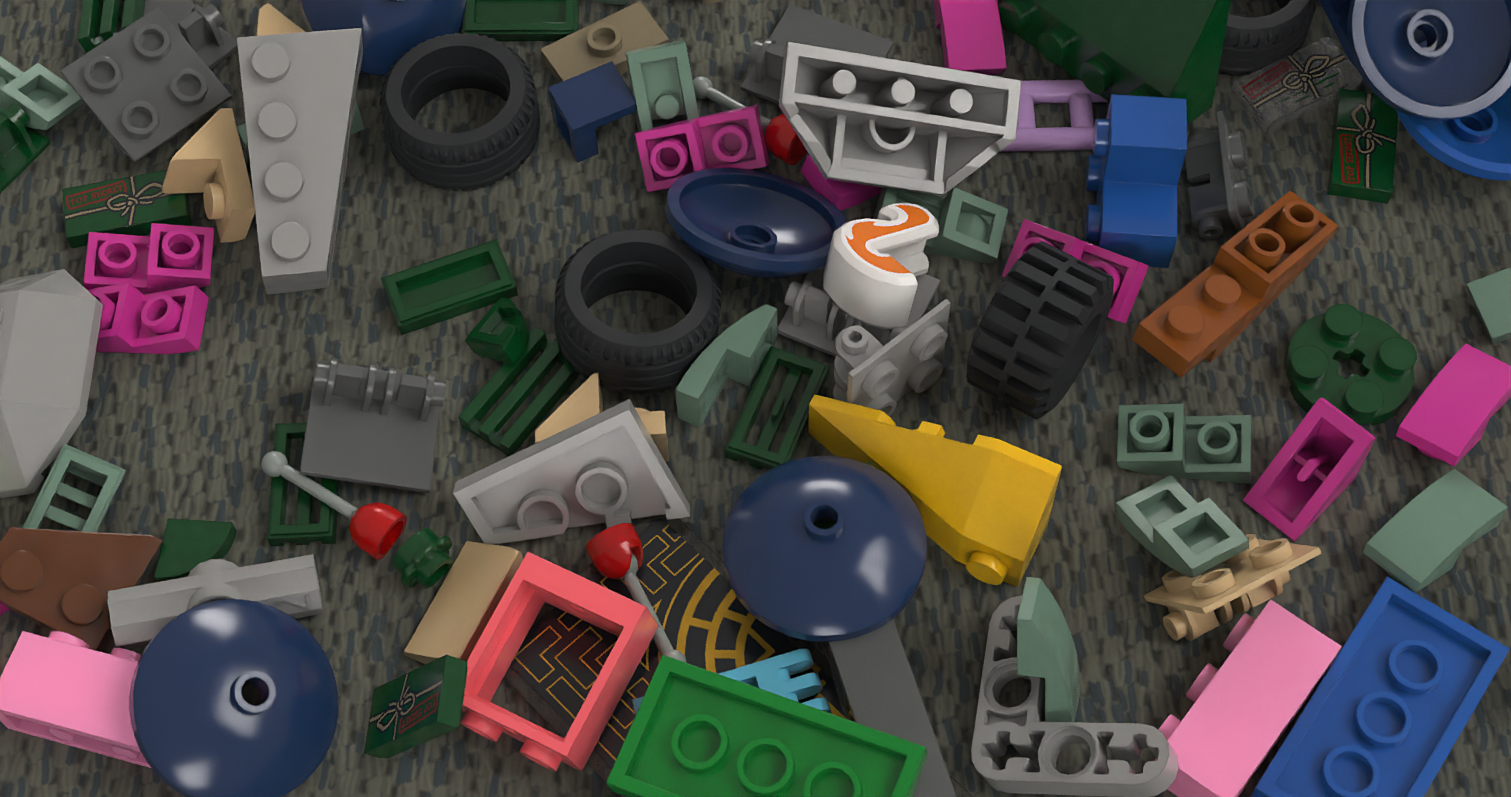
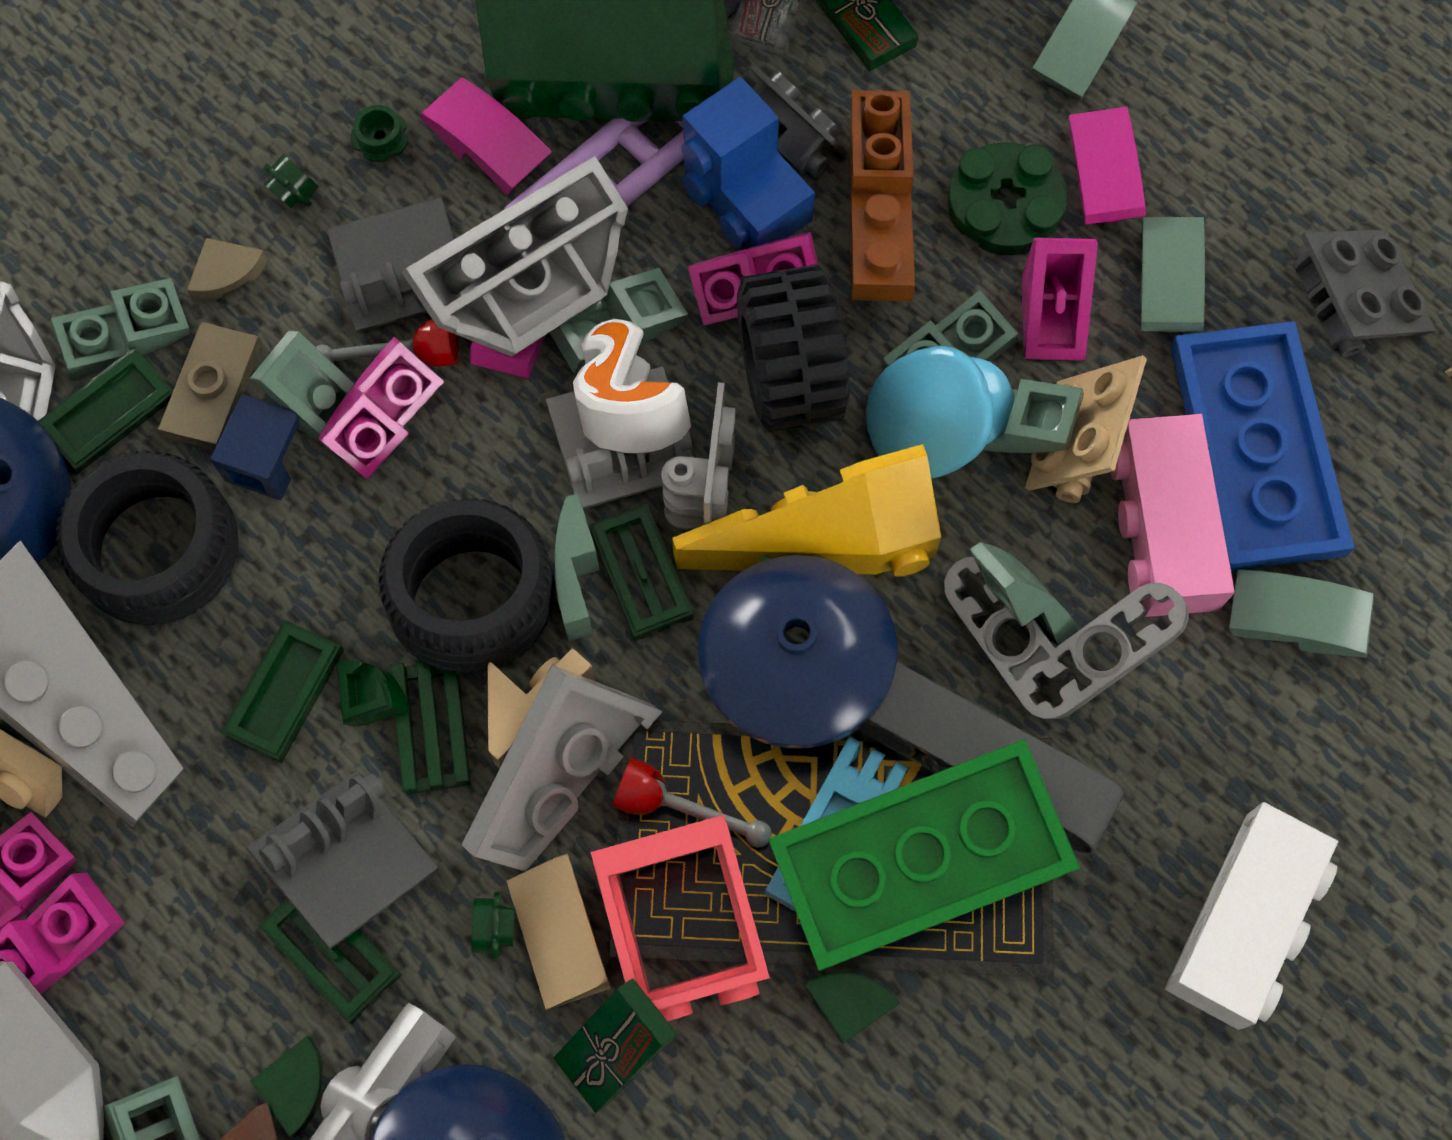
camera: 45 degrees left, 10 degrees up
hinge [261,451,407,560] -> none
dark blue dish [665,168,846,278] -> none
none -> medium azure piece [866,346,1014,479]

